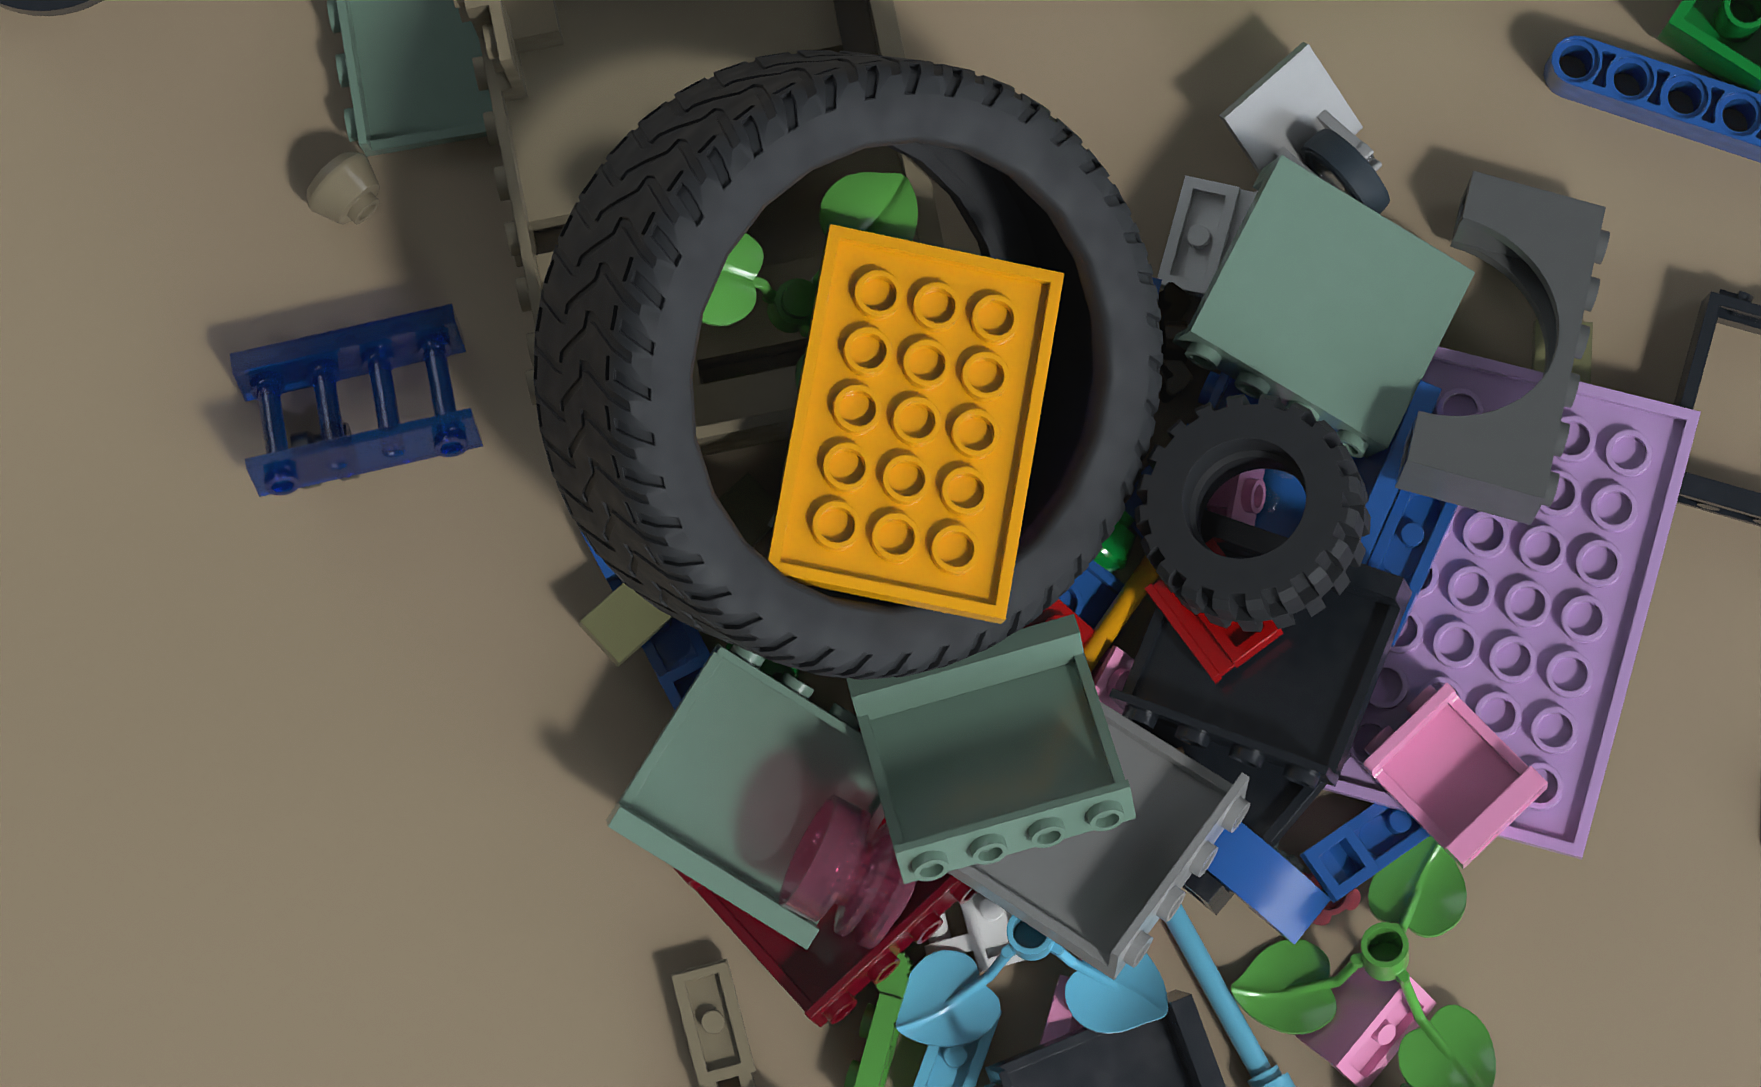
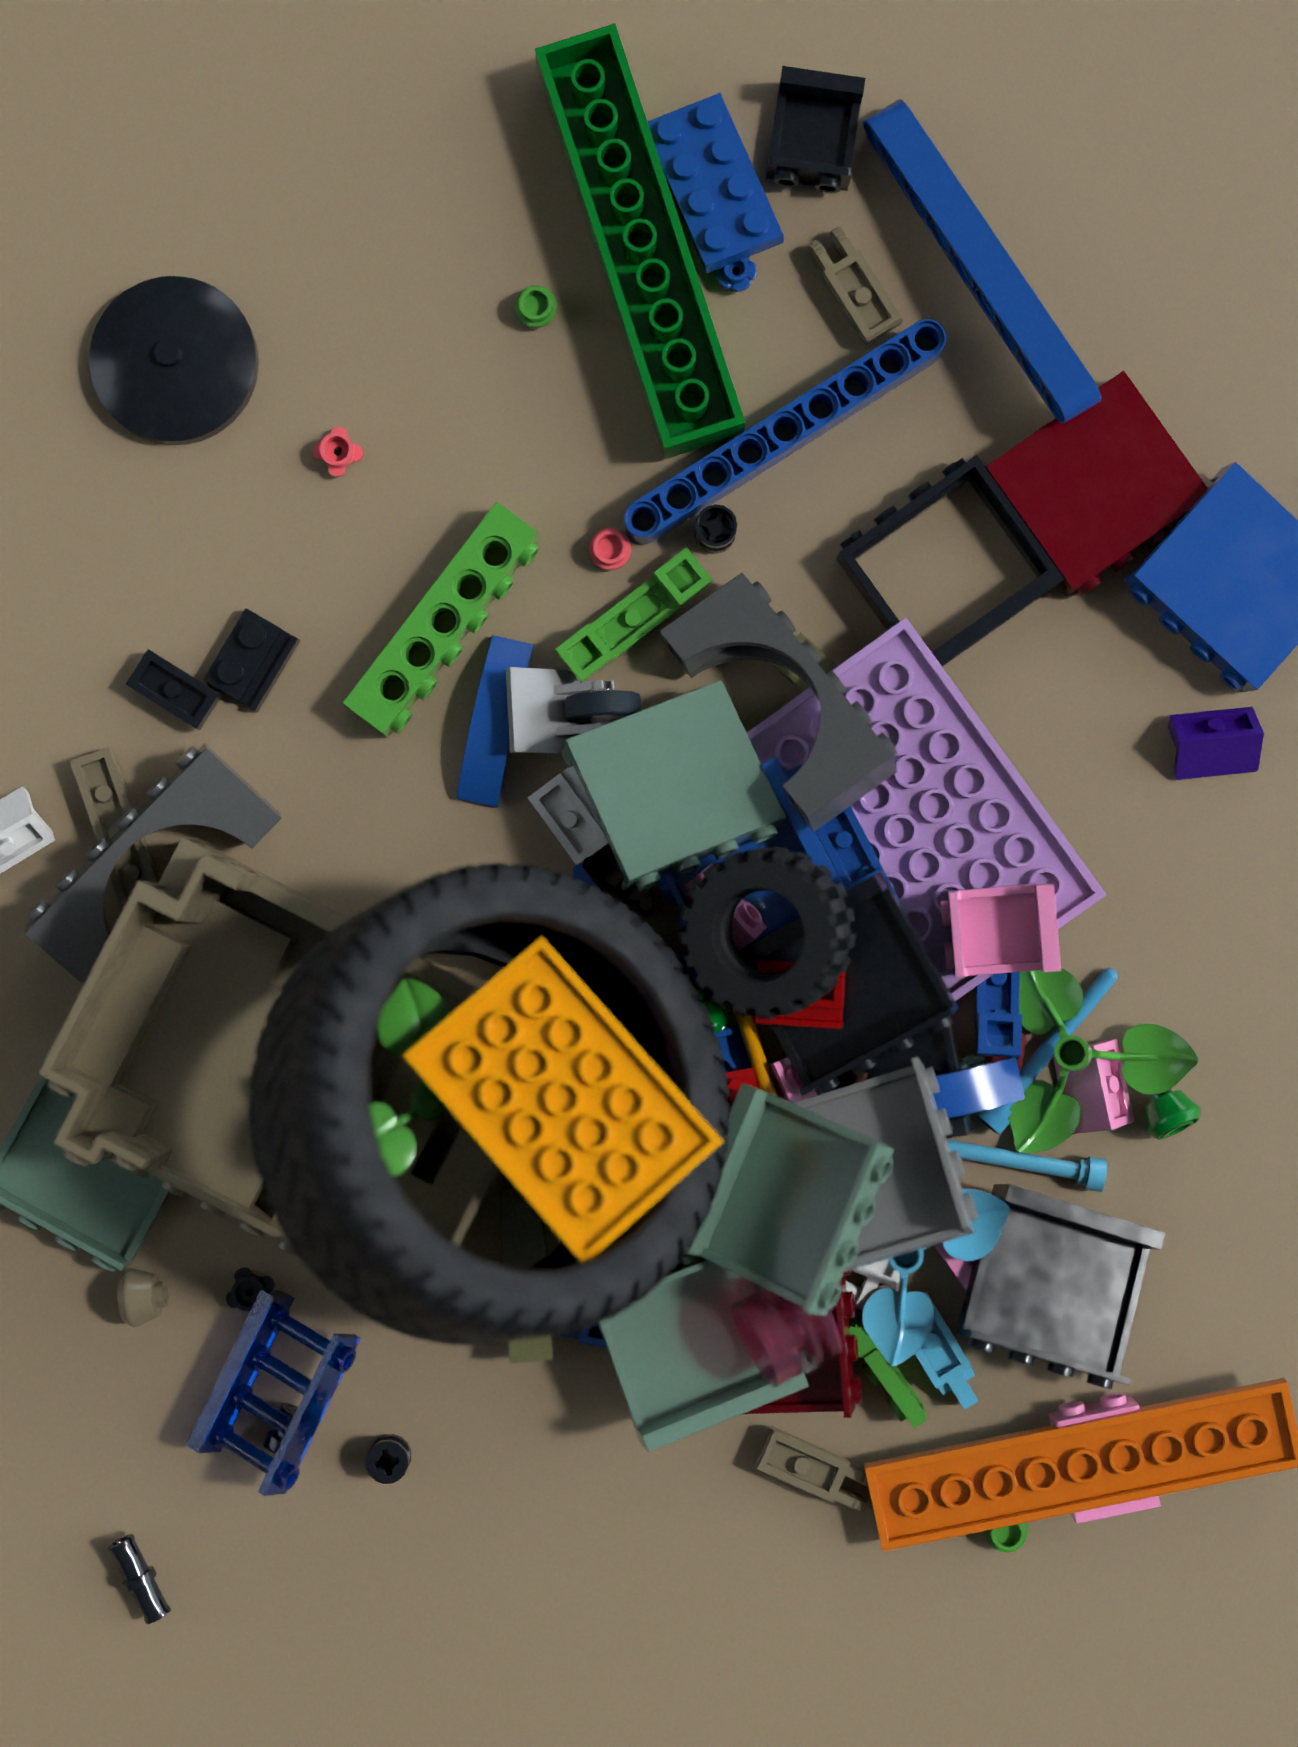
camera: 60 degrees left, 5 degrees up
none -> black pin [108,1534,171,1624]
none -> black plate [226,1267,275,1316]
none -> black wheel [366,1434,412,1484]
none -> blue slope [456,635,534,808]
none -> bright green slope [555,547,713,683]
none -> coral plate [589,528,631,571]
none -> black wheel [694,504,738,554]
none -> dark azure piece [973,968,1118,1135]

